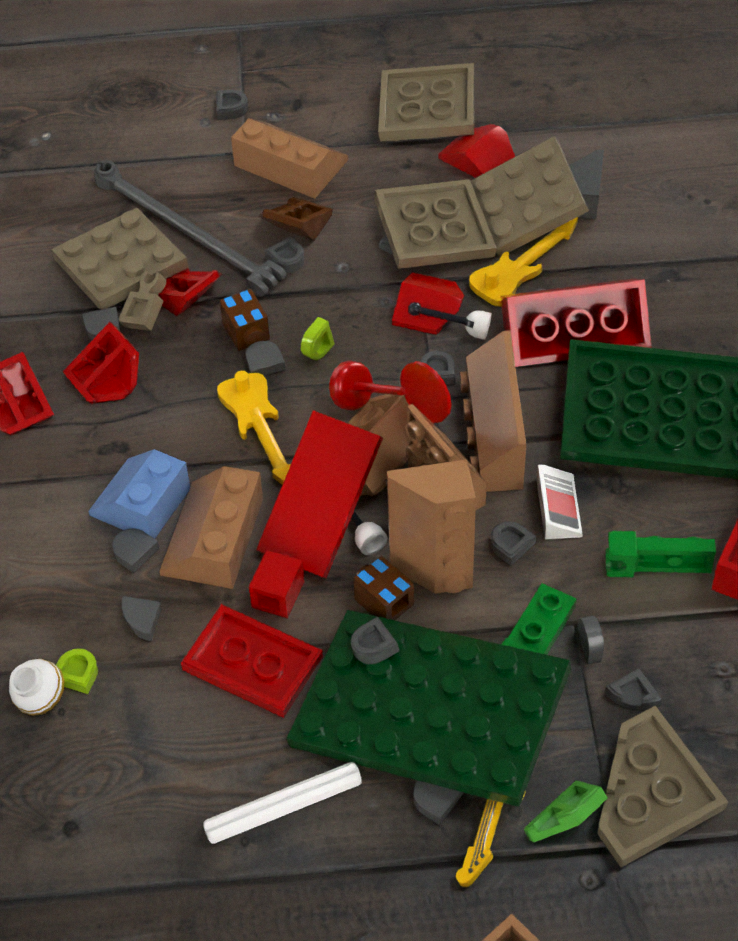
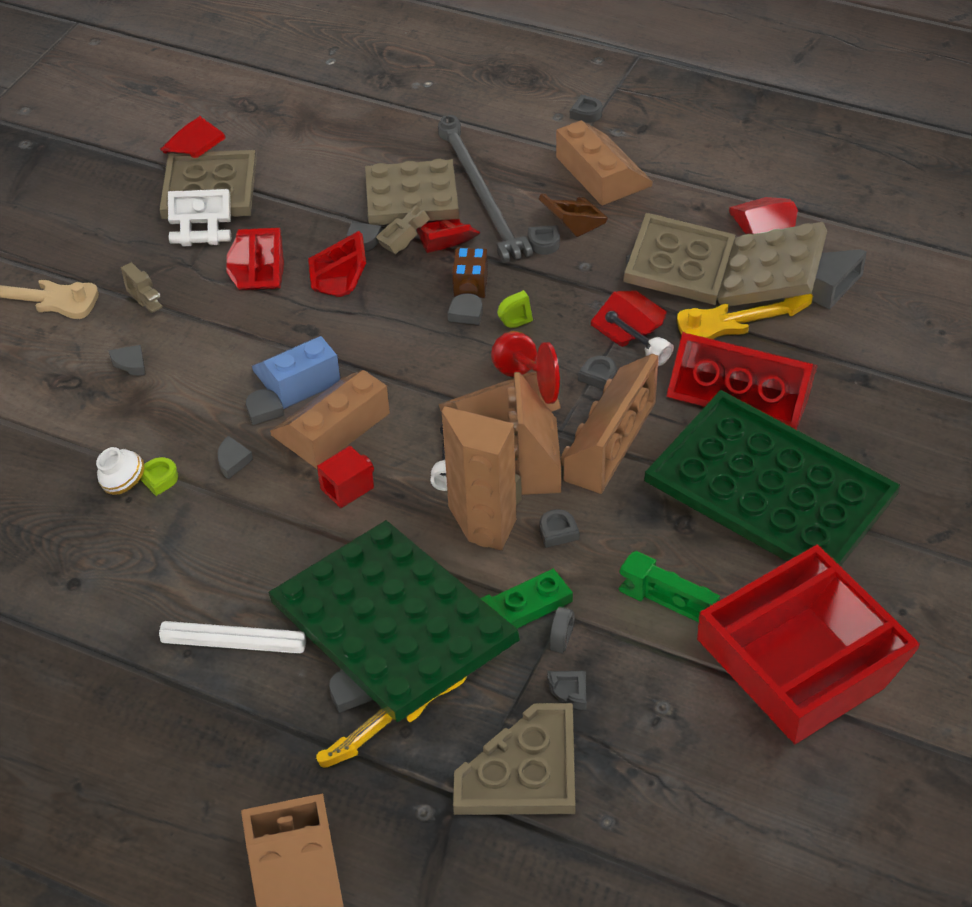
camera: 30 degrees right, 5 degrees down
red tile [181,604,323,718] -> none
yellow piece [217,371,291,485] -> none
red tile [256,410,383,579] -> none
dark grey tile [351,617,400,664] -> none
reddish brown brick [353,556,414,620] -> none
dark tan plate [378,63,475,142] -> none
bright green tile [524,781,608,842] -> none
slope [536,465,582,540] -> none

